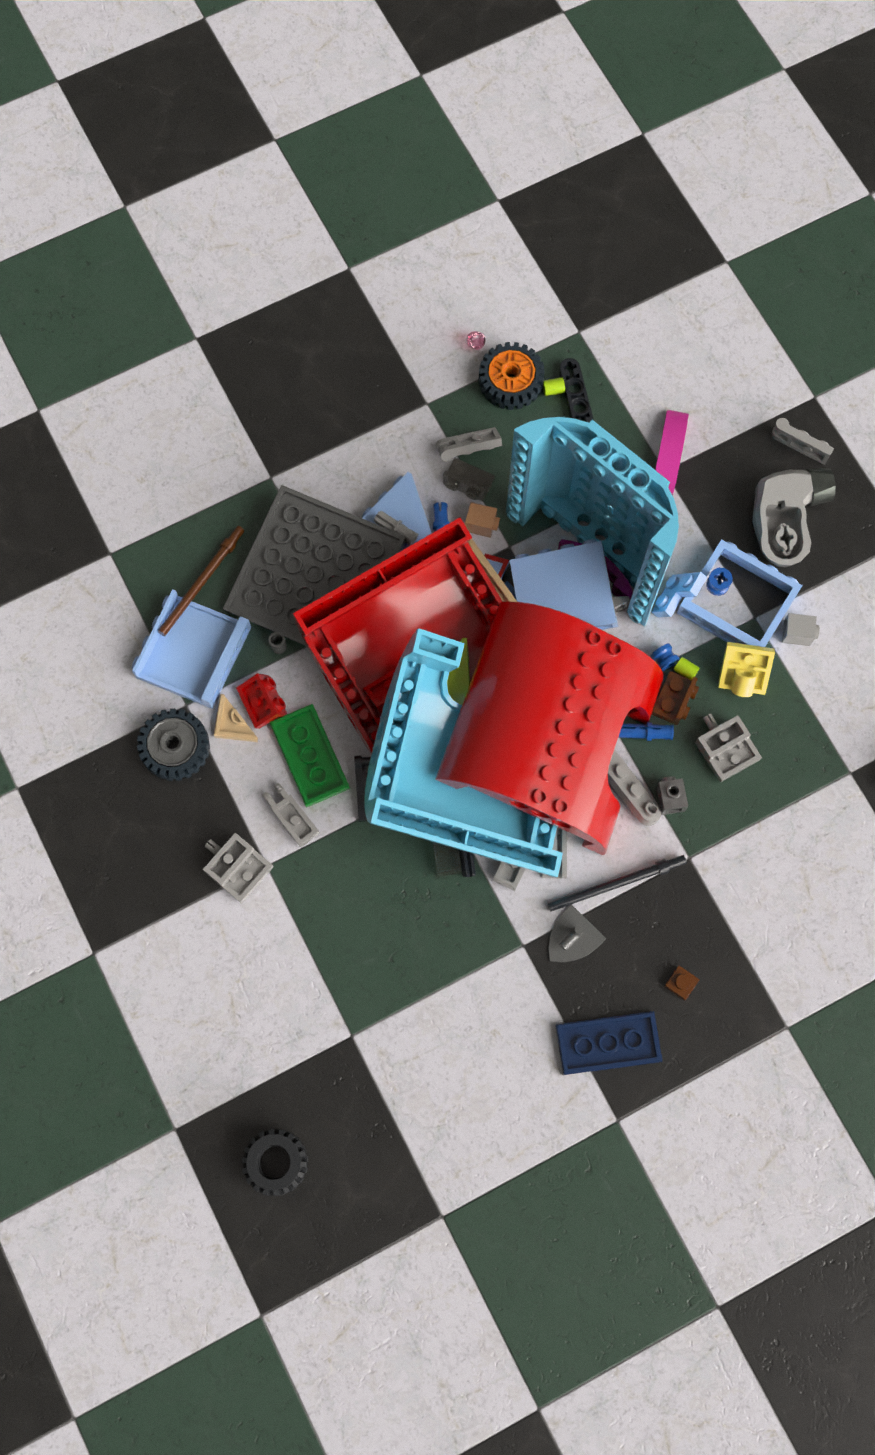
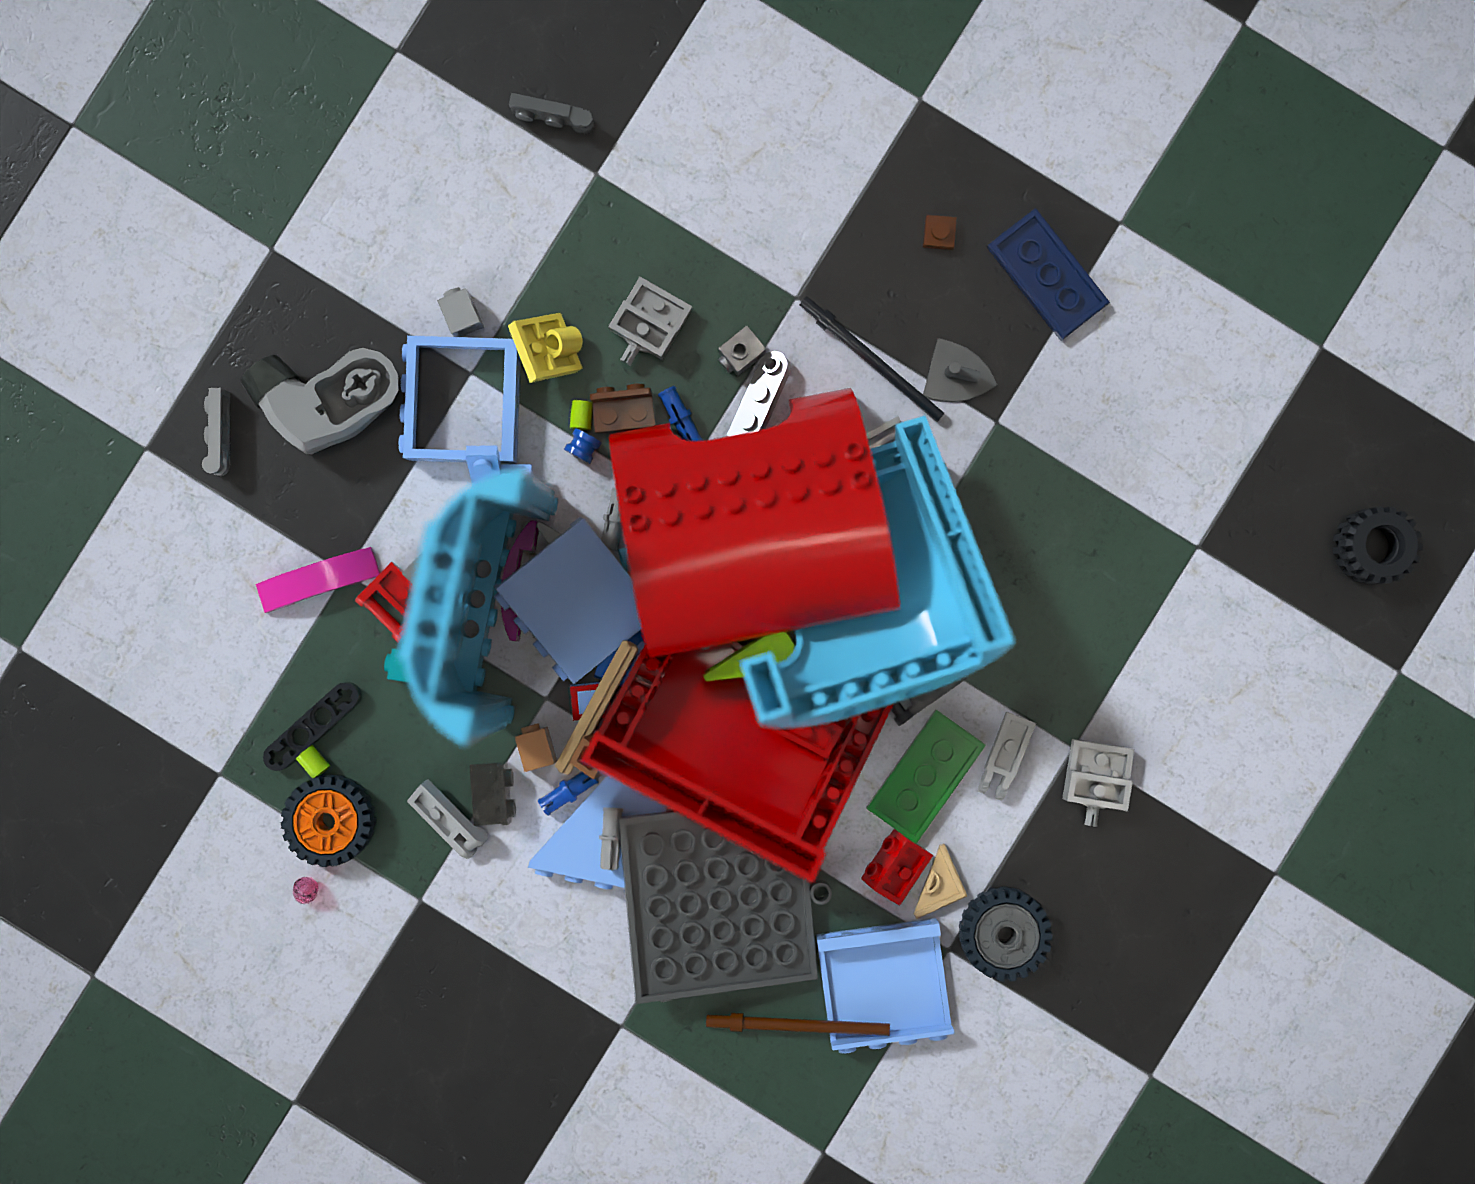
camera: 120 degrees left, 15 degrees up
blue wheel [706,567,733,596] -> none

